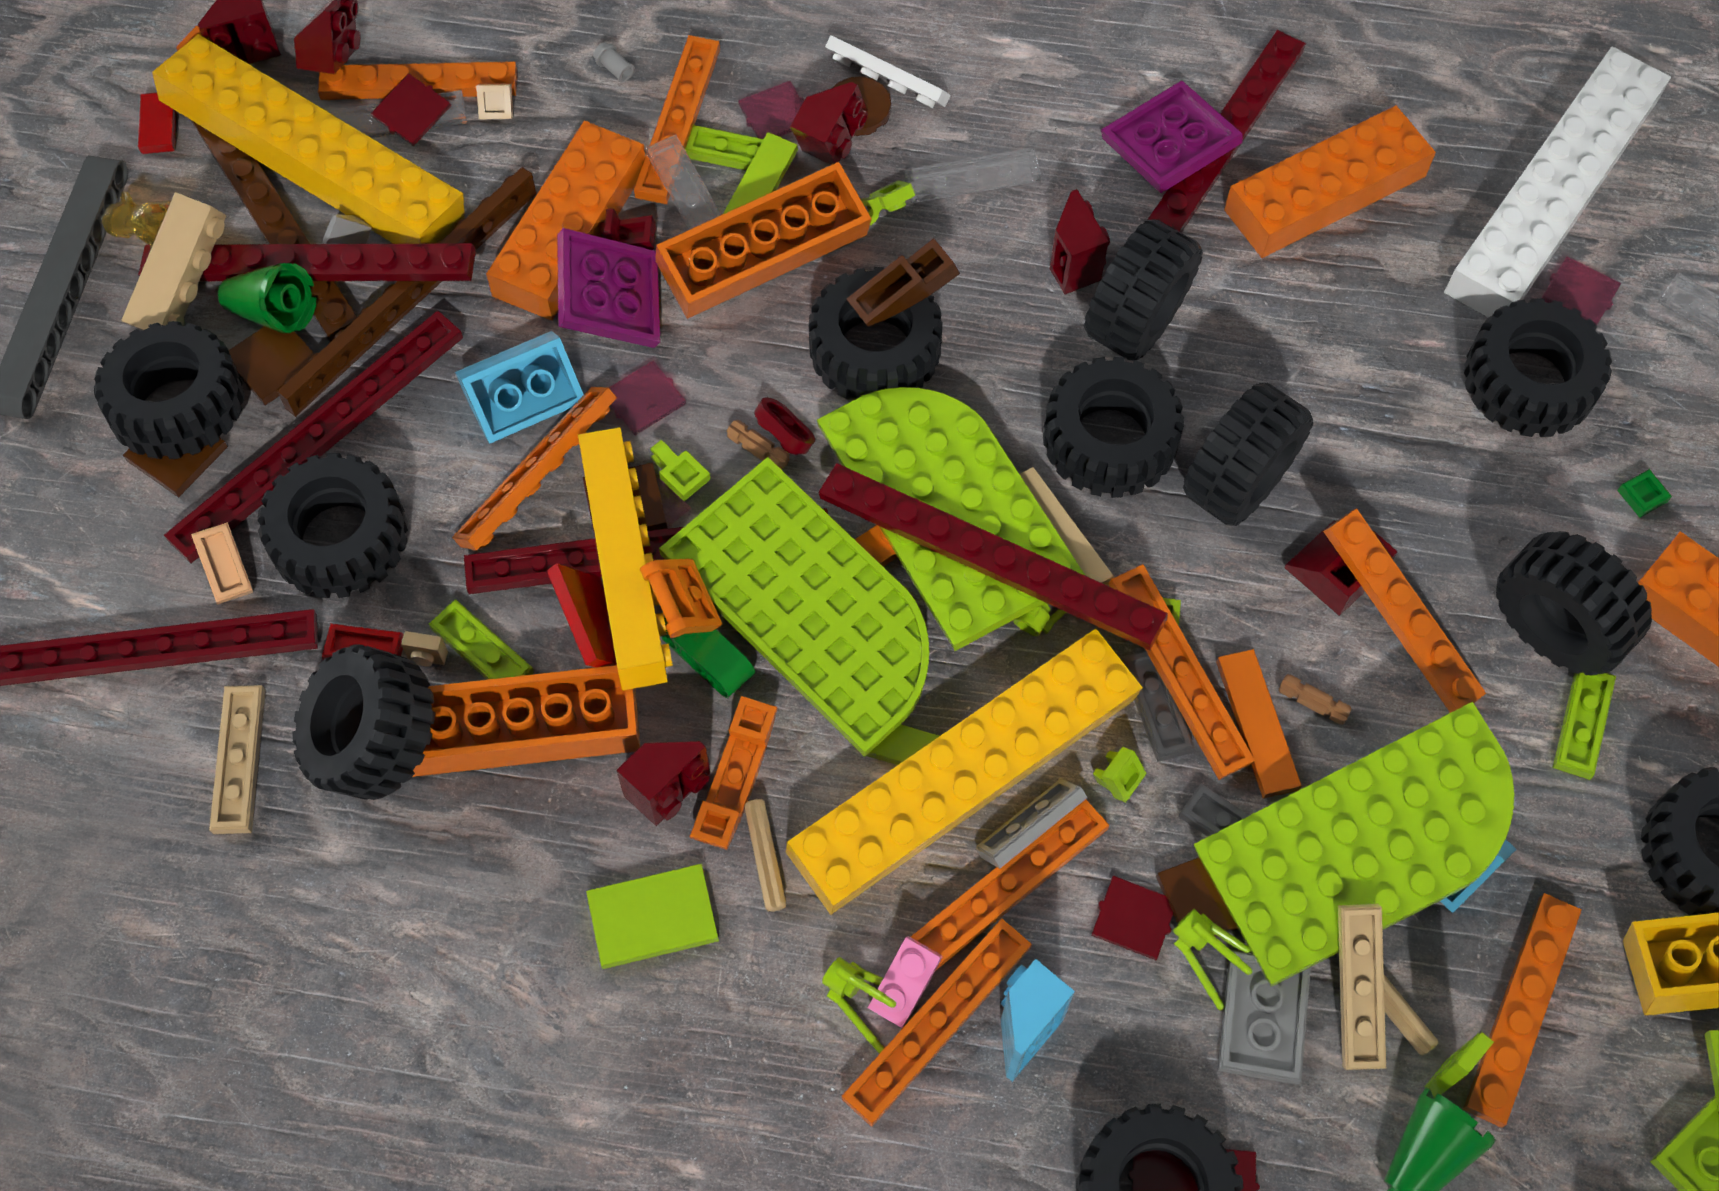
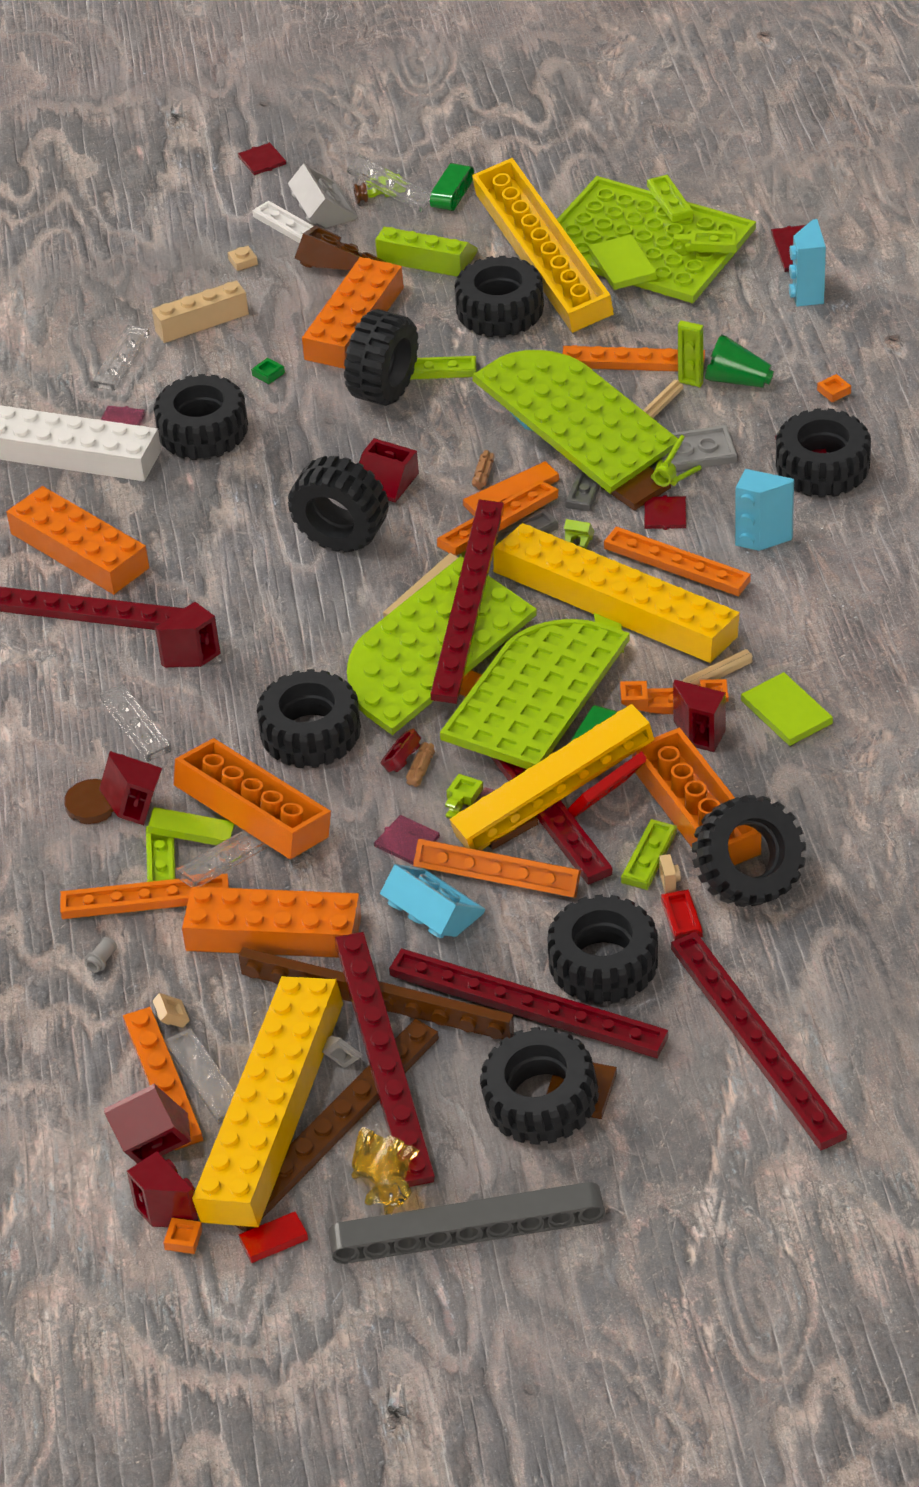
camera: 105 degrees left, 20 degrees down
tan brick [121,192,227,330] -> none
light nougat tile [191,522,253,605] -> none
tan tile [209,685,266,834] -> none
green cone [218,263,316,333] -> none
reddish brown tile [228,326,314,406] -> none
dark red piece [371,73,451,146] -> none
magenta plate [557,228,660,348] -> none
dark red bracket [601,208,656,250] -> none
orange plate [640,559,723,638] -> none
clear pink piece [738,81,805,139] -> none
lime plant [822,957,896,1054] -> none
white plate [825,35,951,108] -> none
orange plate [841,918,1032,1127] -> none
reddish brown slope [847,238,960,326] -> none
lime plate [861,180,915,225] -> none
bright pink plate [868,936,943,1028] -> none
light grey tile [975,779,1087,869] -> none
black tyre [1043,356,1184,498] -> none
black tyre [1084,219,1203,360] -> none
magenta plate [1101,80,1243,193] -> none
orange plate [1323,508,1486,713] -> none
tan tile [1338,904,1386,1070] -> none

